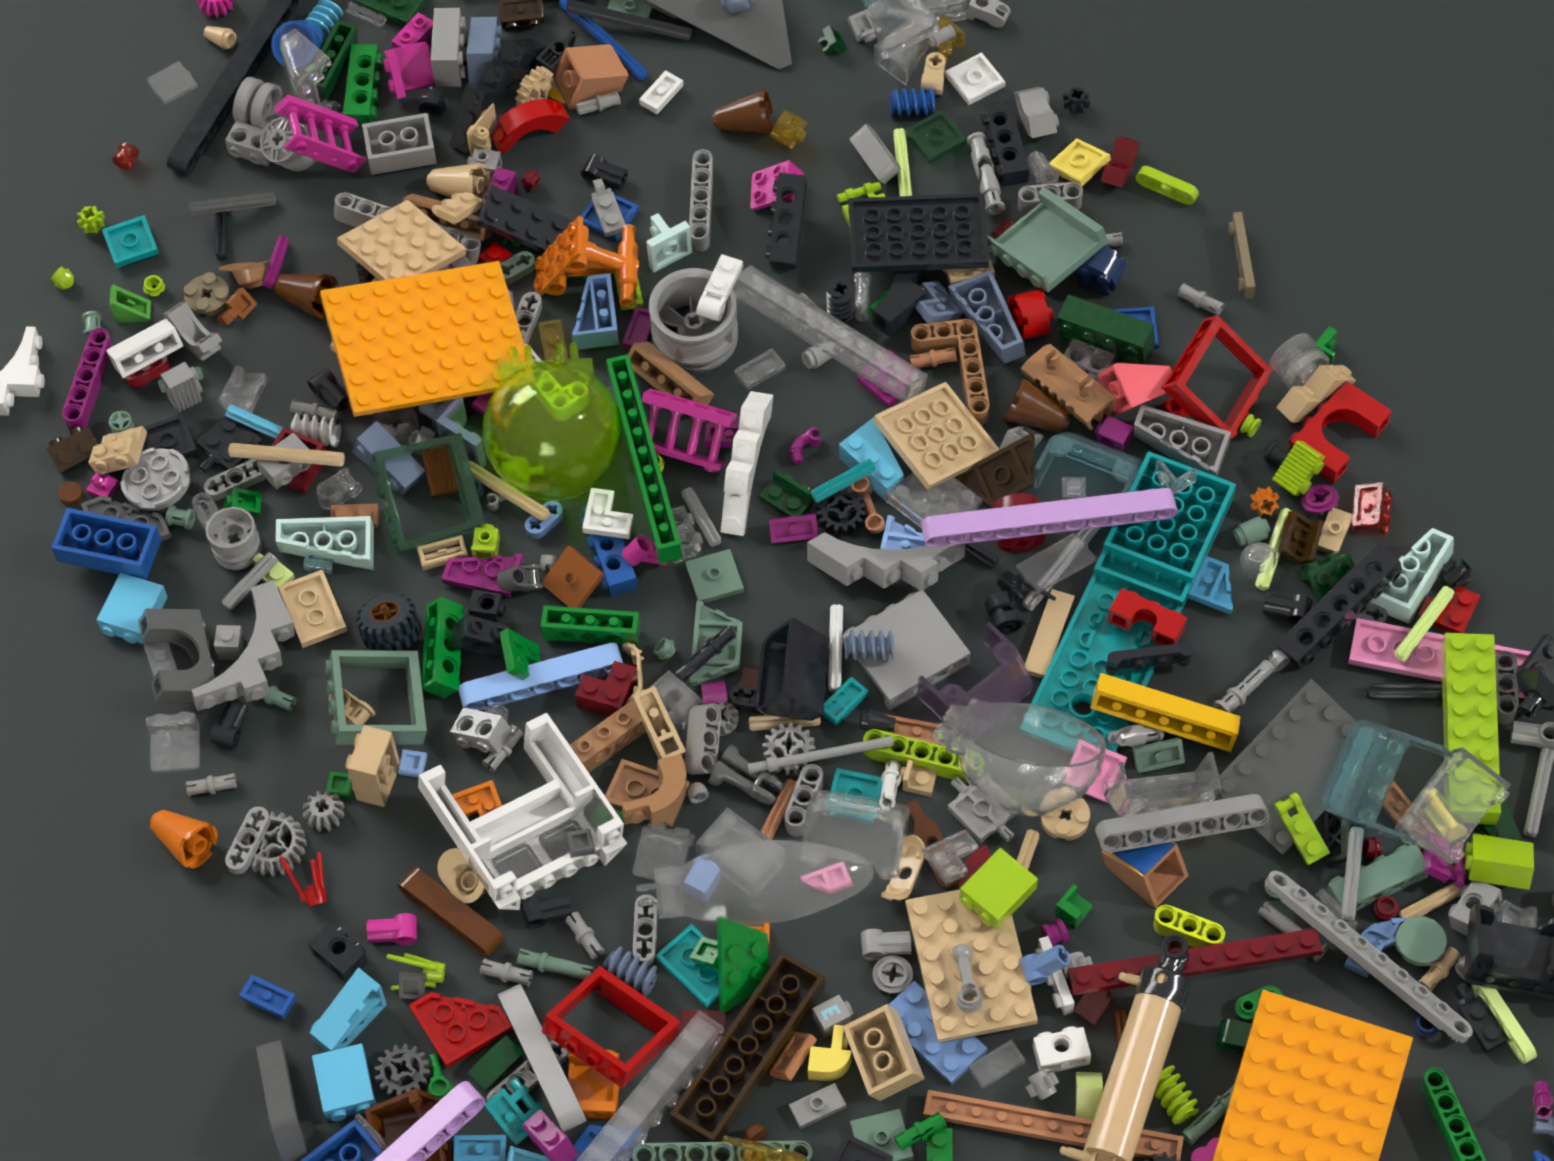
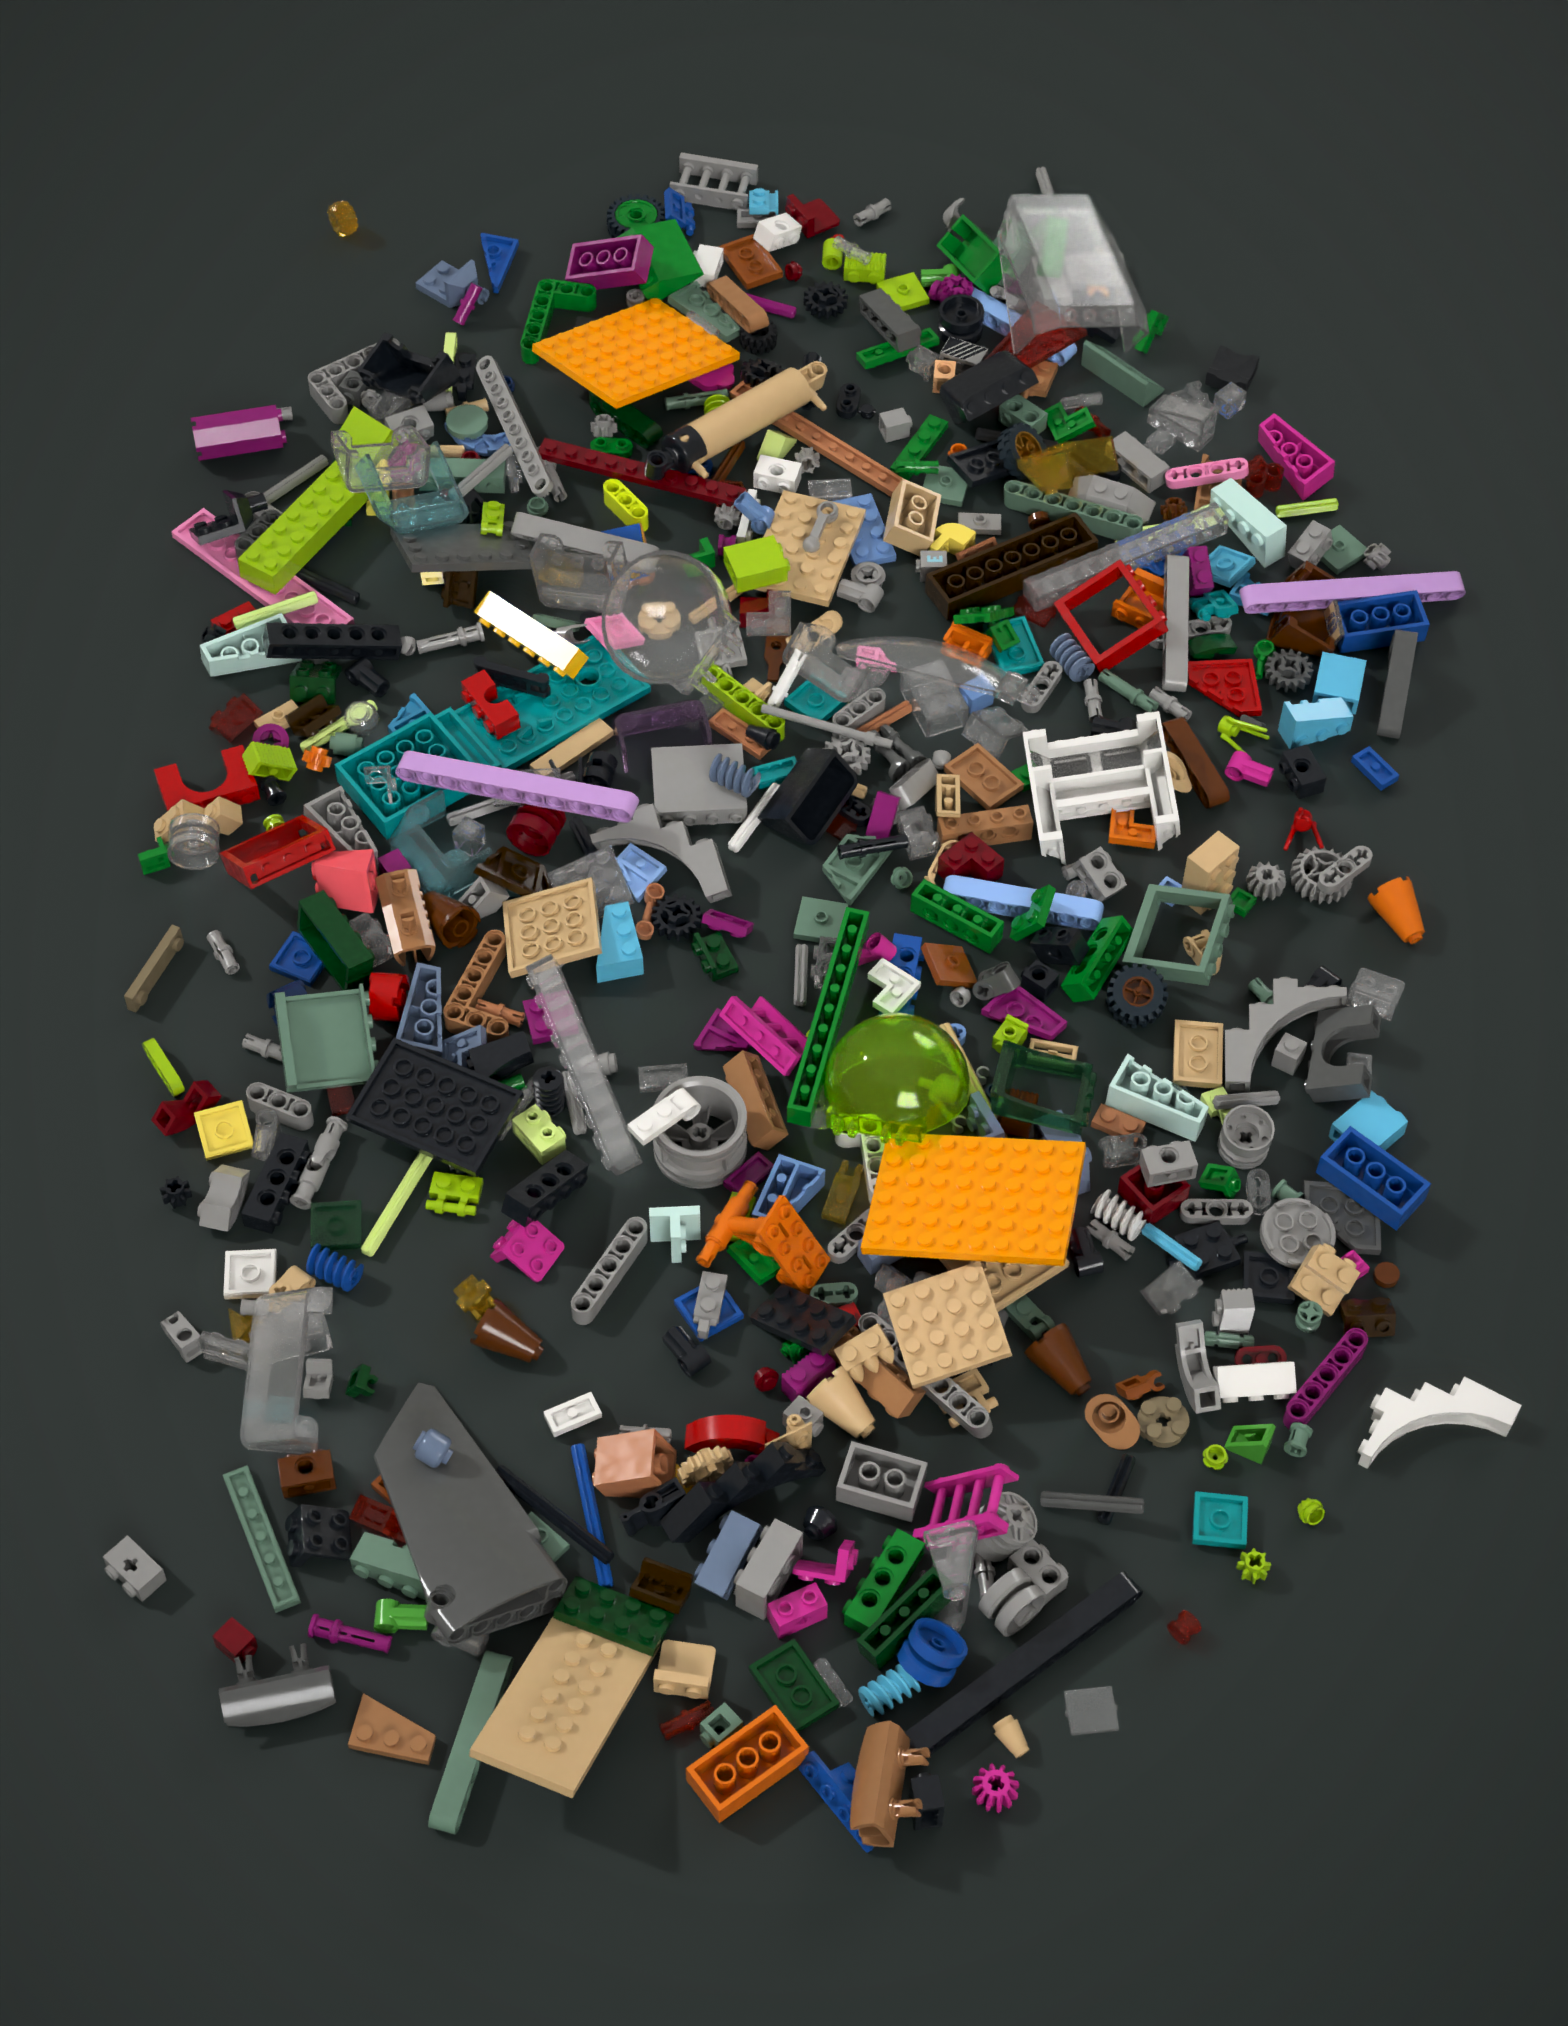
camera: 155 degrees left, 5 degrees down
light grey pin [186,773,237,797] -> none
tan axle [228,443,345,466] -> none
magenta axle [262,235,290,289] -> none
dark grey tile [565,828,595,858] -> none
medium nougat arch [622,754,686,827] -> none
white arch [720,391,773,536] -> none
magenta piece [788,428,822,464] -> none
teal axle [811,459,876,502] -> none
light grey beam [849,124,901,184] -> none
none -> yellowish green brick [512,1104,567,1165]

